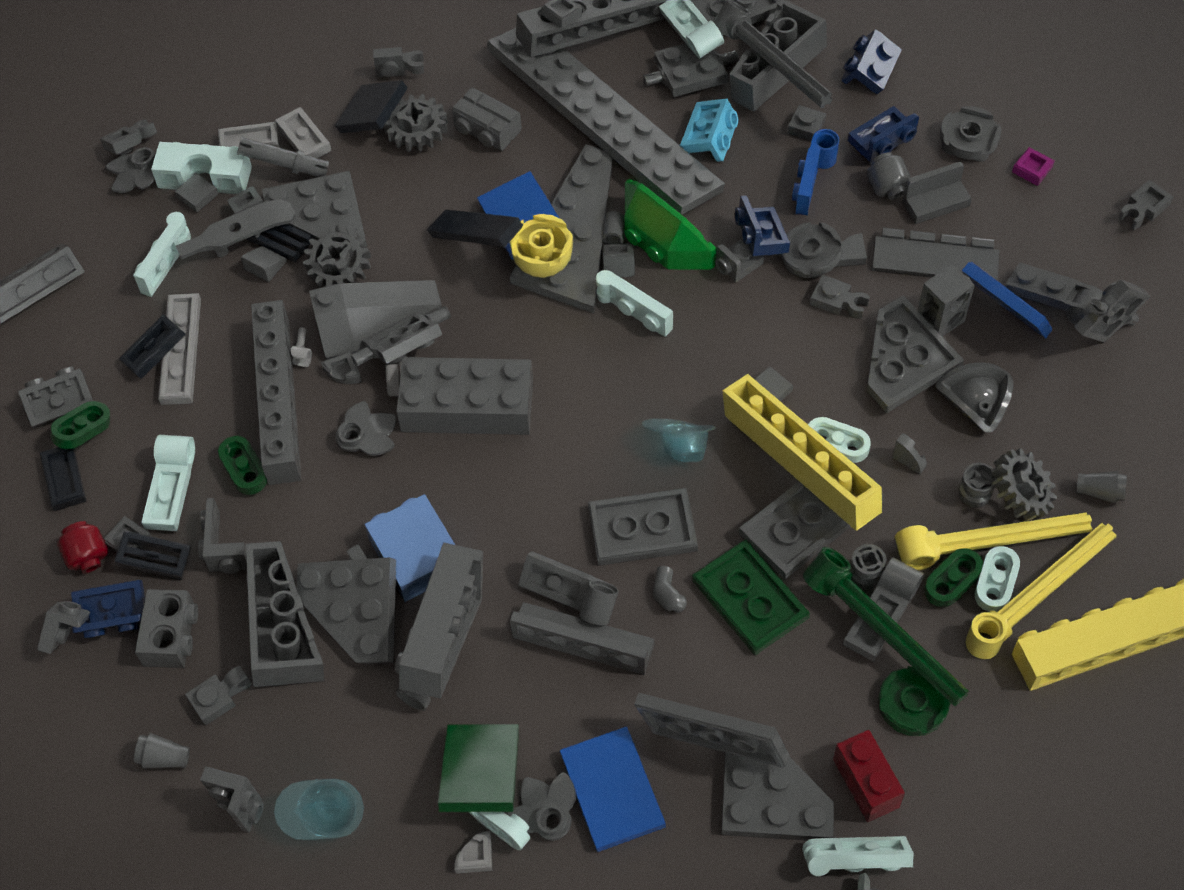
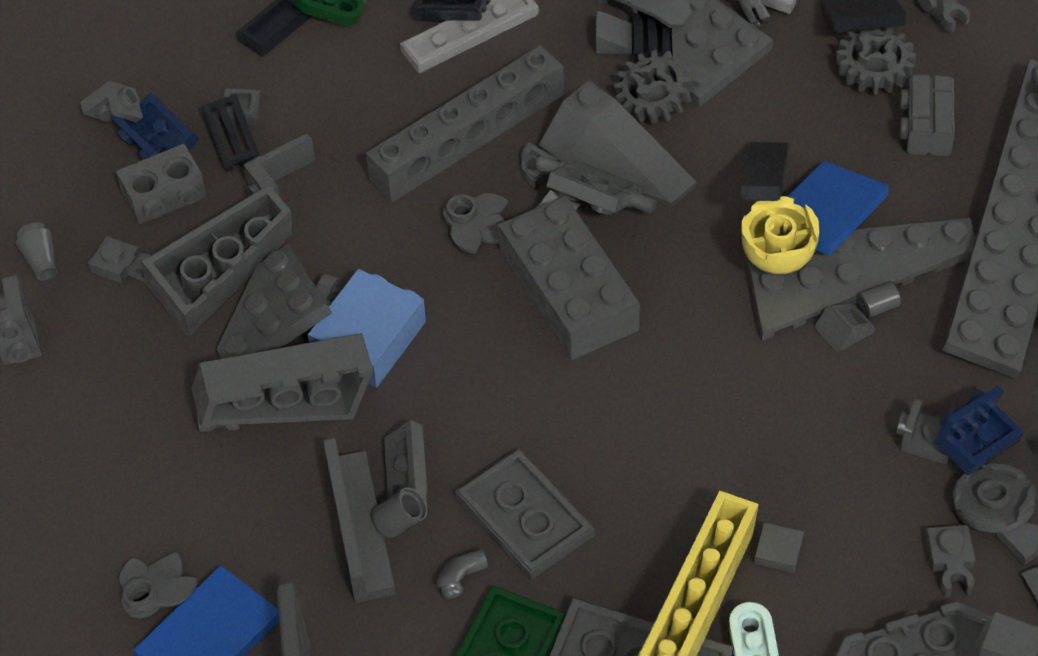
camera: 60 degrees right, 5 degrees down
dark red head [57,521,108,574] -> none
light aqua plate [141,435,195,531] -> none
dark green plate [218,436,267,495] -> none
clear light blue piece [274,779,364,840] -> none
light grey hand [291,327,312,367] -> none
dark green tile [438,724,519,812] -> none
light grey tile [455,831,493,873] -> none
light aqua plate [469,812,530,851] -> none
light aqua plate [596,270,673,337] -> none
green wedge [624,179,716,270] -> none
clear light blue piece [642,419,715,462] -> none

